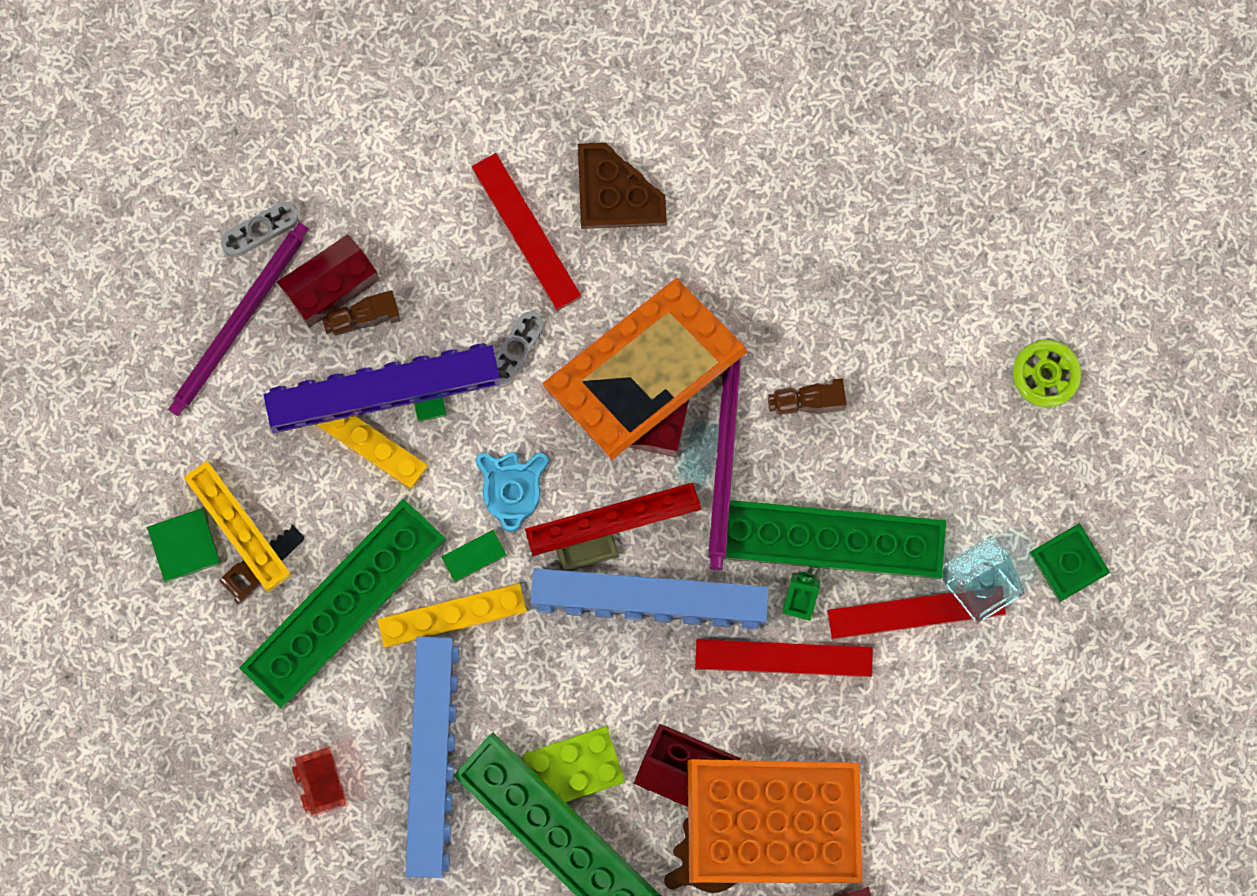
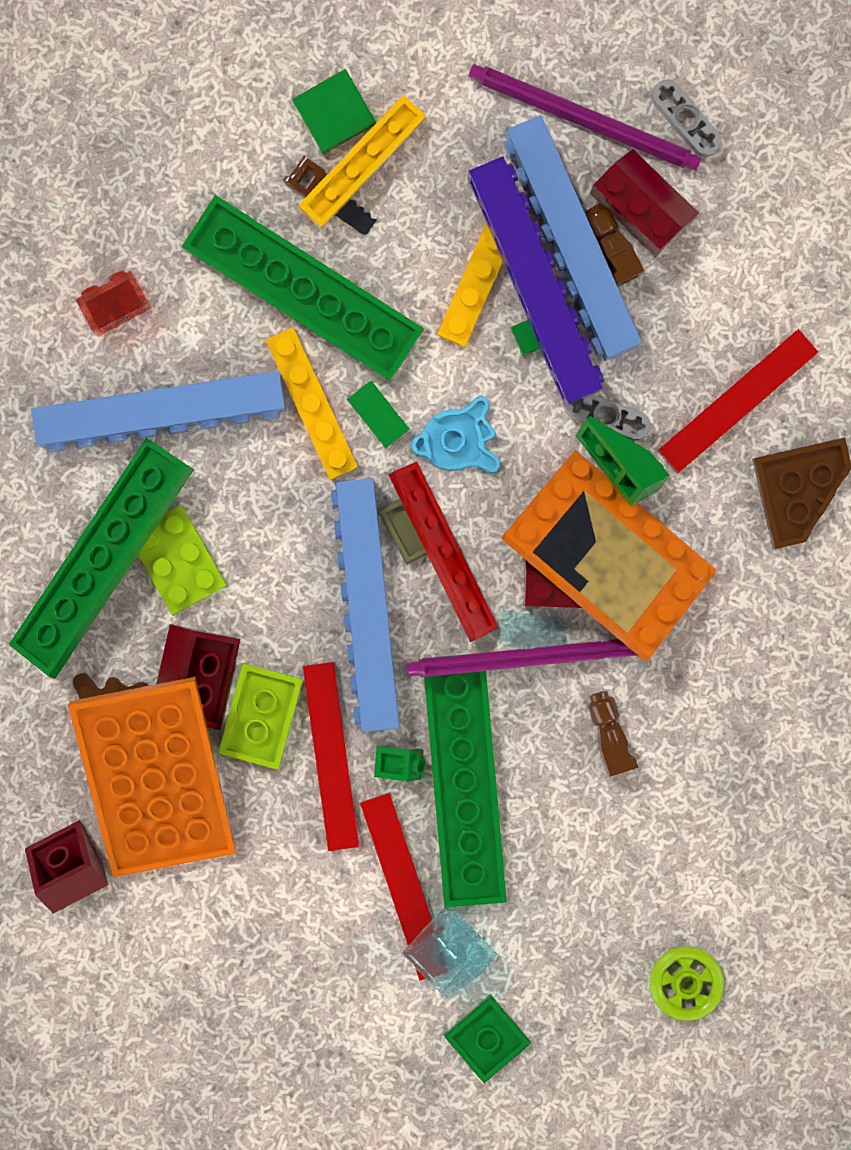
camera: 80 degrees right, 10 degrees up
none -> lime plate [218,663,304,770]
none -> medium blue brick [503,115,642,361]
none -> green slope [575,416,670,506]

